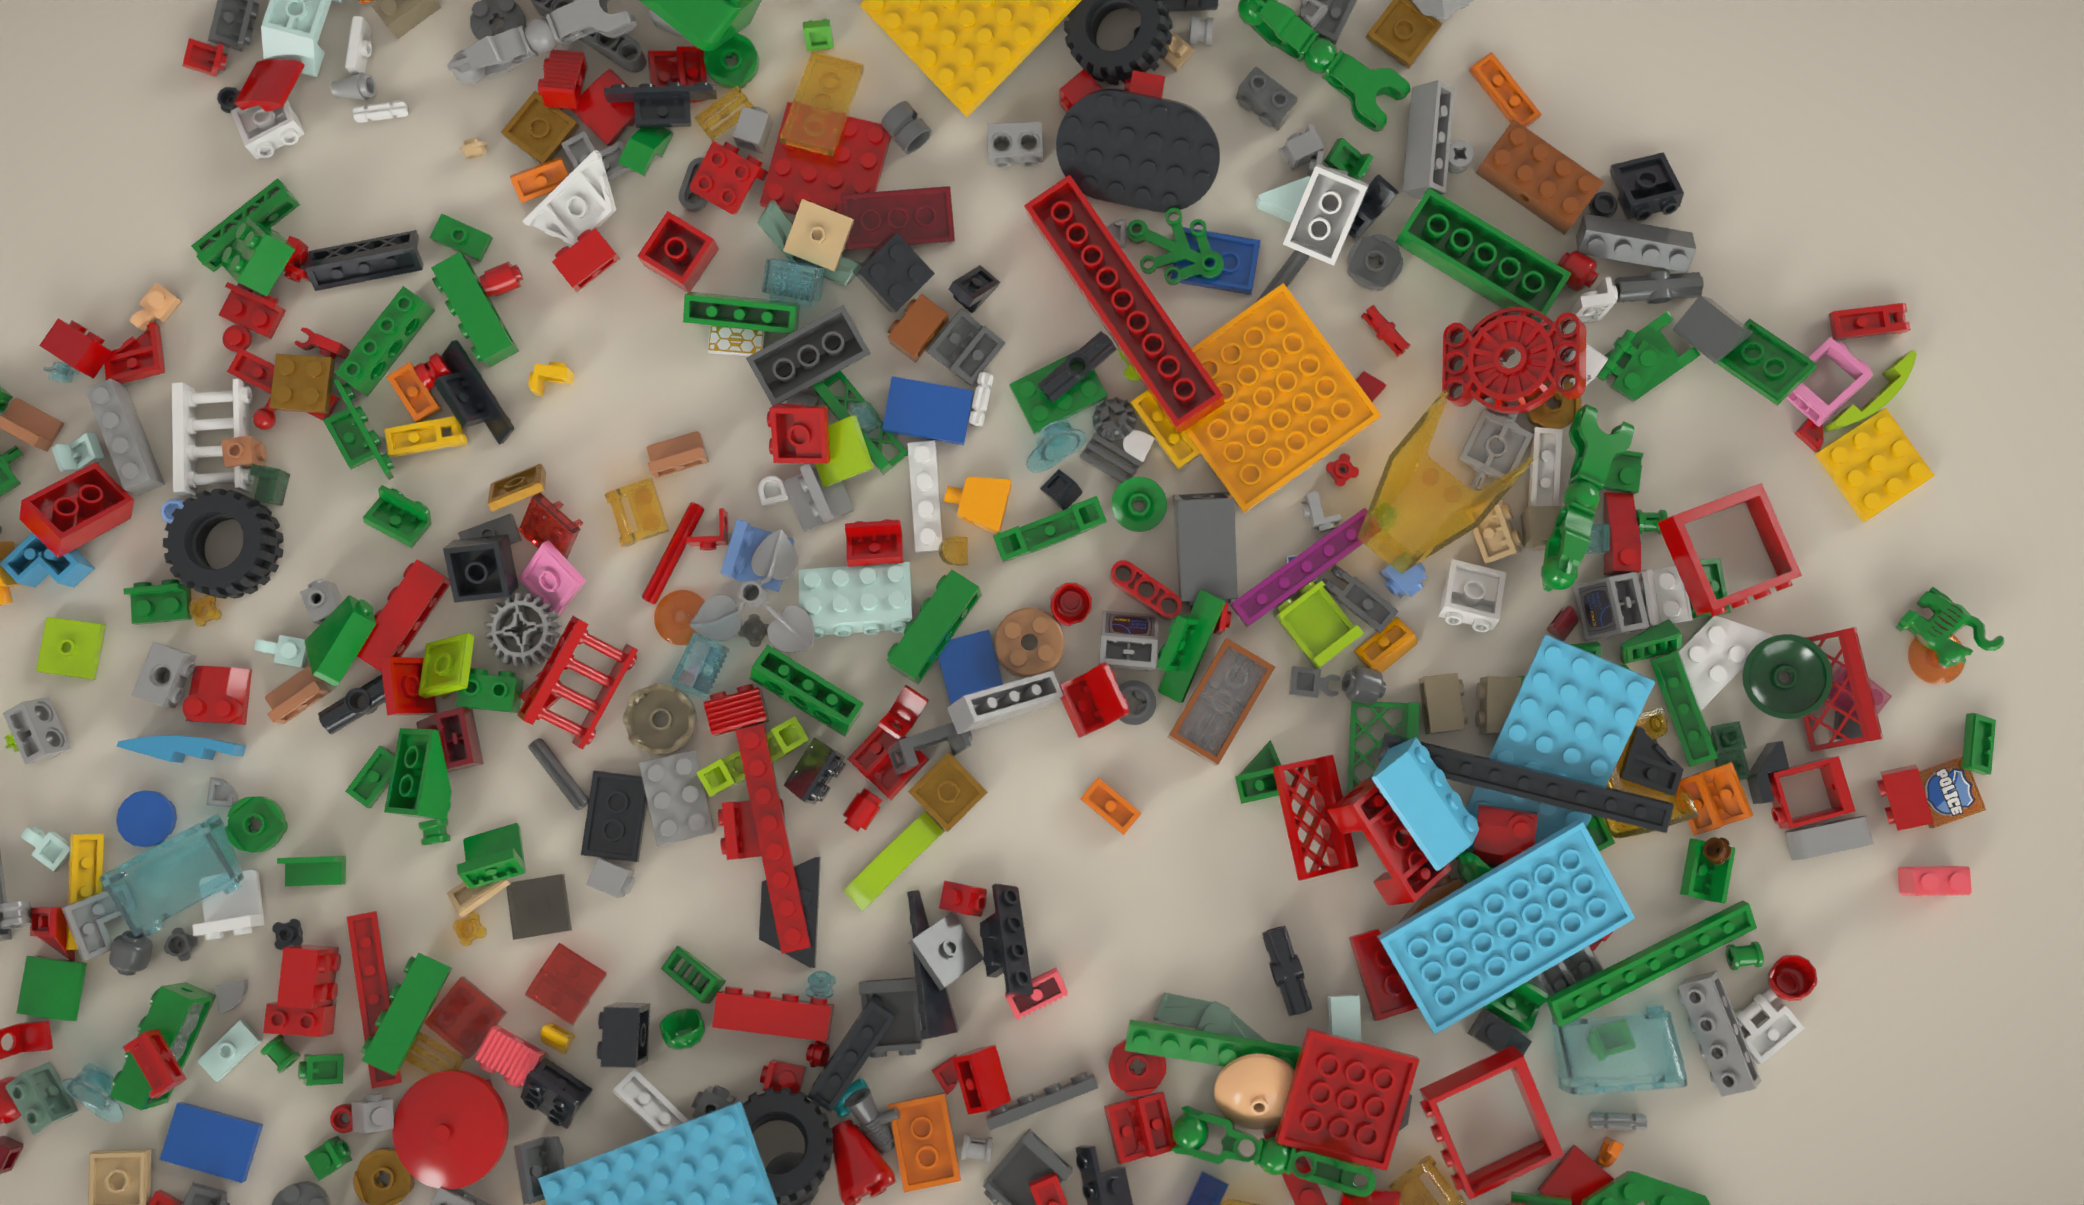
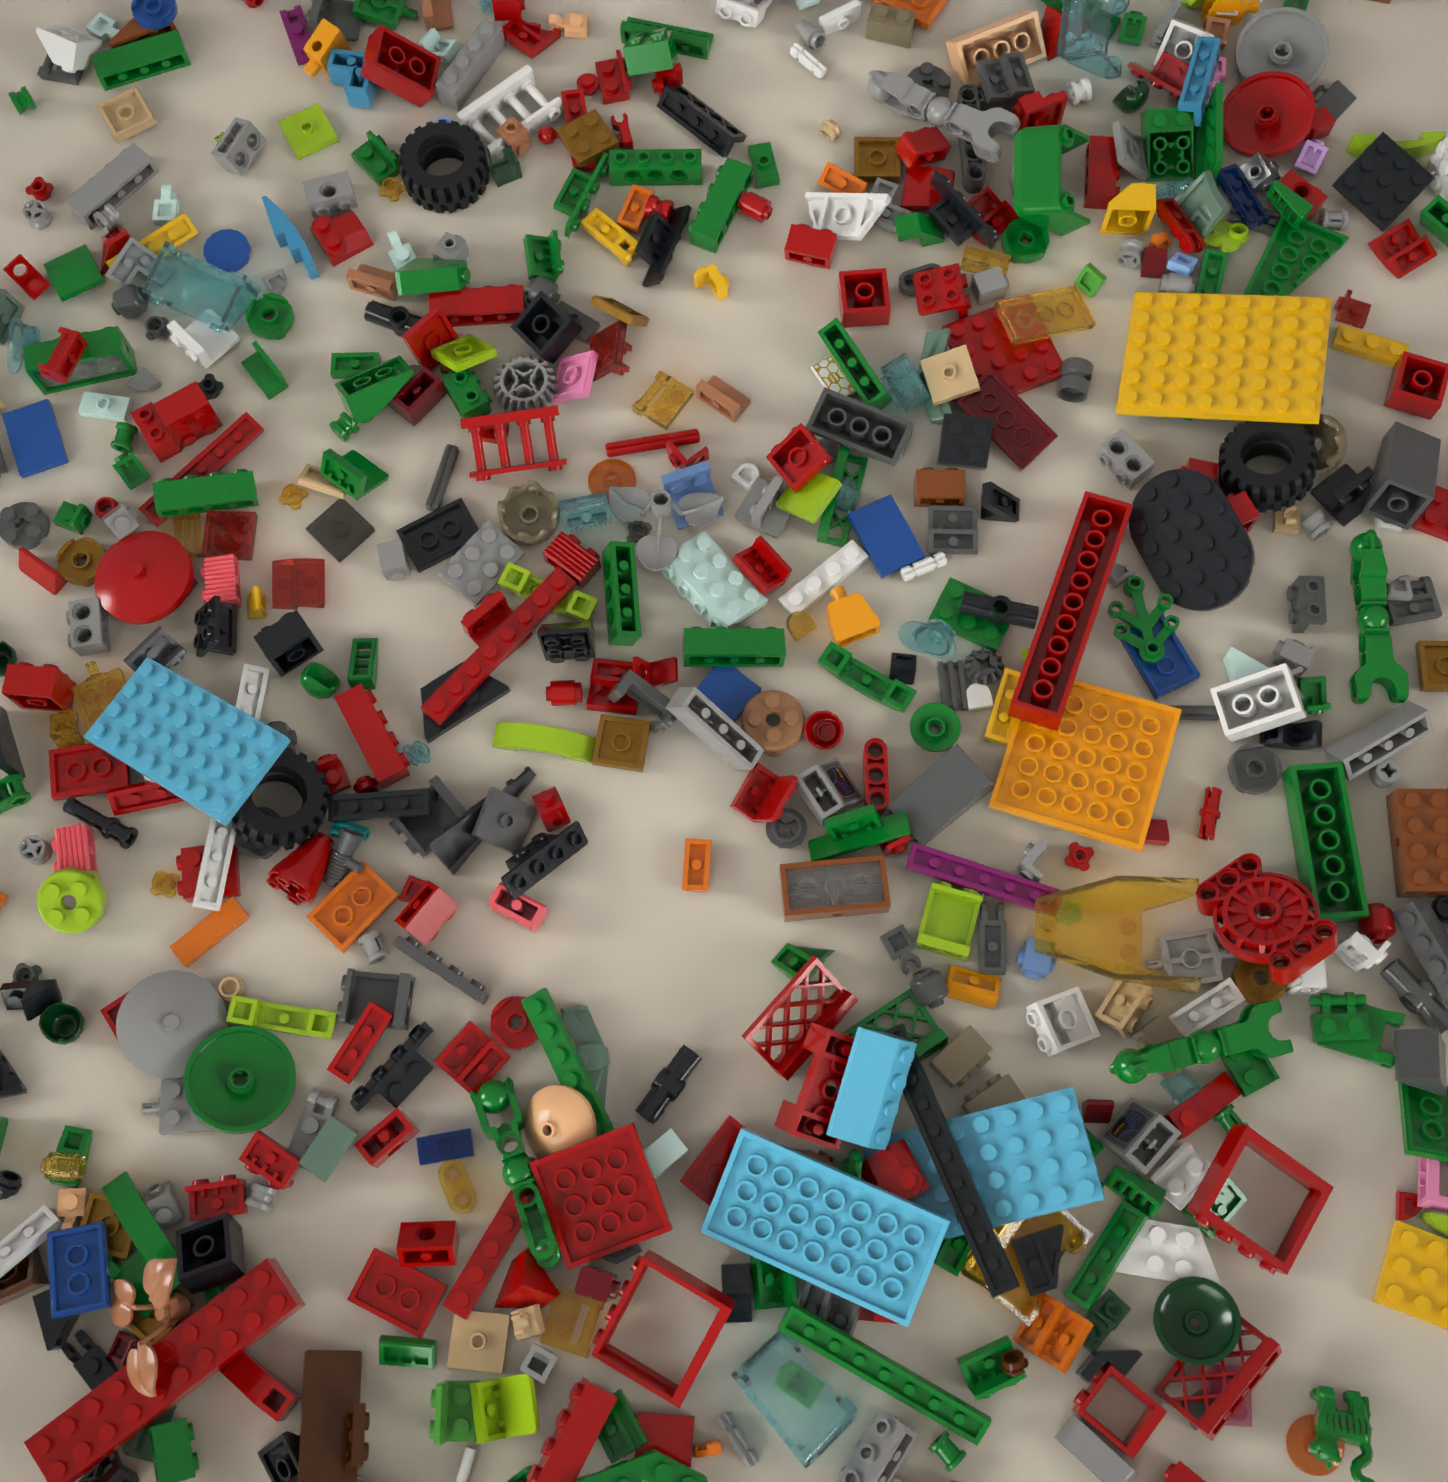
camera: 55 degrees right, 10 degrees down
none -> dark grey head [524,275,561,304]
none -> dark red brick [574,1265,621,1303]

